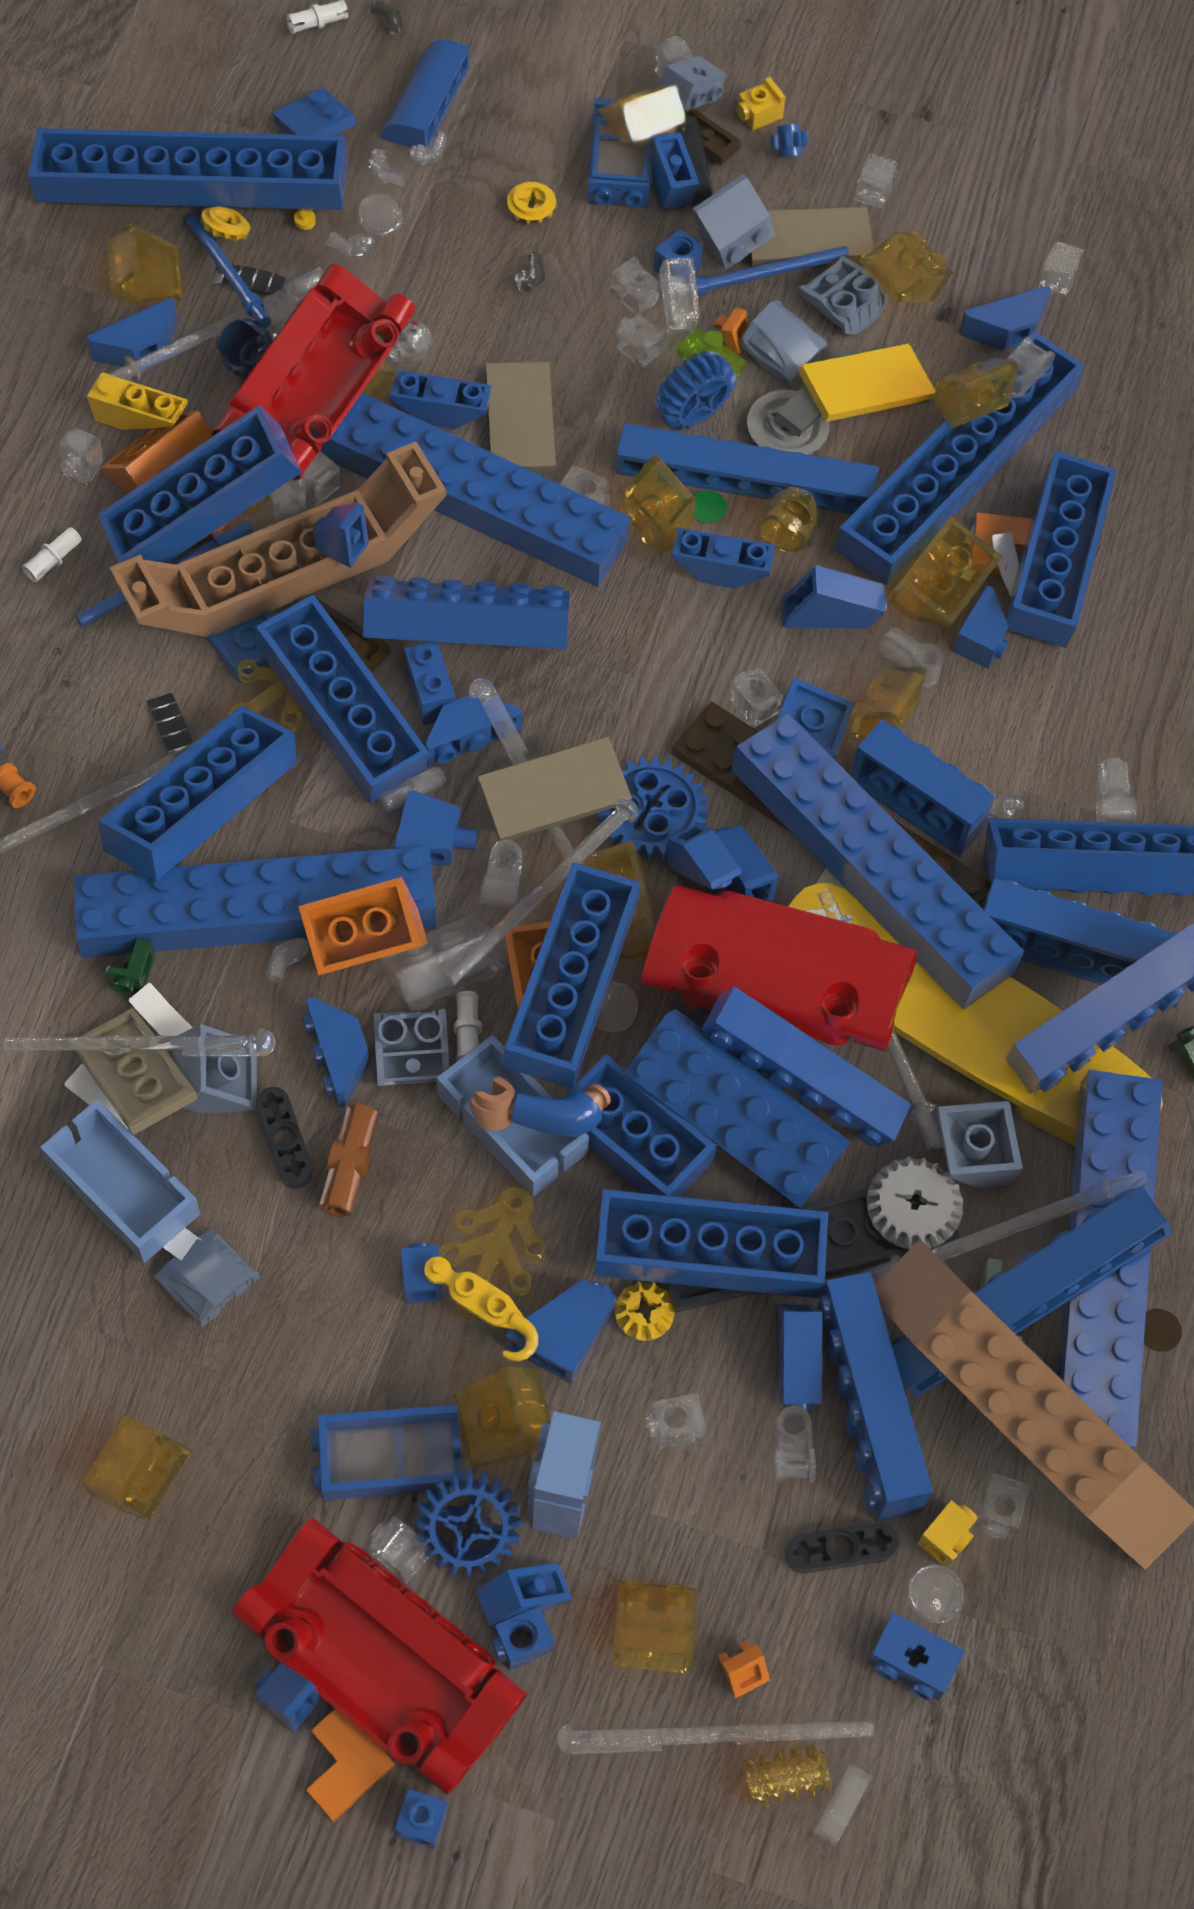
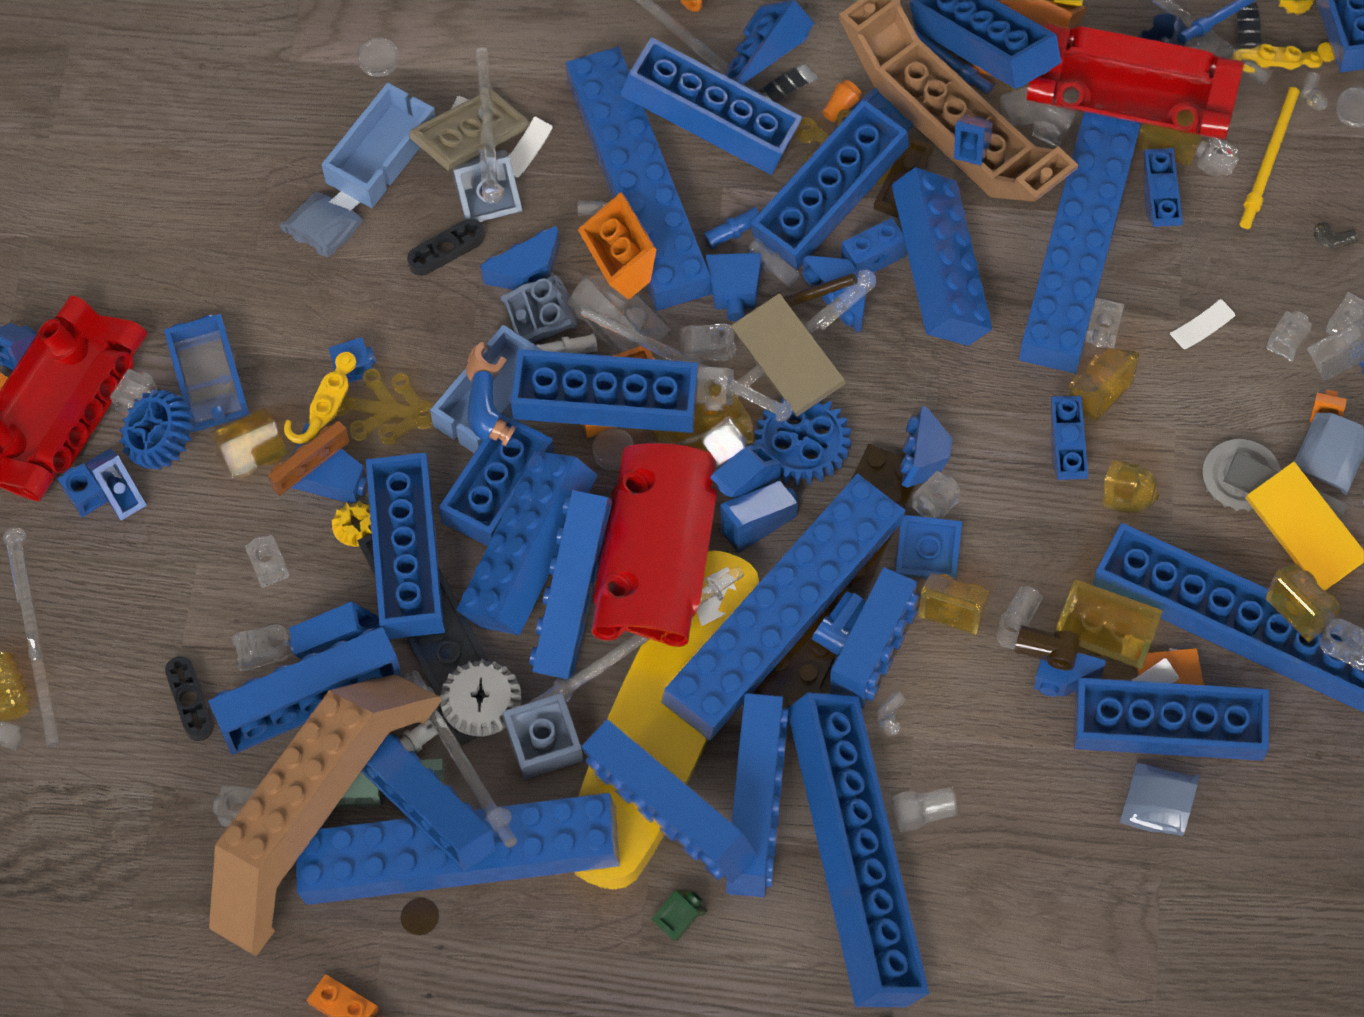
camera: 85 degrees right, 0 degrees up
clear yellow slope [82,1414,192,1521] -> none
dark green bracket [105,938,156,994] -> none
dark orange piece [320,1103,378,1217] -> none
dark tan tile [486,362,556,473] -> none
medium blue piece [527,1411,601,1539] -> none
clear yellow slope [611,1580,696,1674] -> none
blue brick [616,424,879,514] -> none
blue gear [654,350,736,431] -> none
clear neon green tile [677,327,746,377] -> none
green sticker [689,491,727,523] -> none
orange tile [718,1641,770,1699] -> none
blue slope [782,565,887,629] -> none
blue brick [867,1612,965,1701] -> none
clear piece [908,1565,965,1623] -> none
yellow brick [917,1500,978,1570] -> none
none -> dark orange plate [268,421,350,496]
none -> clear brick [696,367,734,411]
none -> clear brick [702,416,747,465]
none -> blue pin [703,207,759,249]
none -> blue wedge [724,0,814,85]
none -> dark brown bar [783,273,858,307]
none -> blue piece [812,592,865,656]
none -> orange cone [822,80,862,122]
none -> blue slope [900,406,952,487]
none -> dark brown piece [1015,625,1081,671]
none -> sand blue slope [1120,764,1200,837]
none -> white sticker [1170,299,1235,349]
none -> yellow piece [1232,44,1324,73]
none -> yellow bar [1240,87,1300,229]

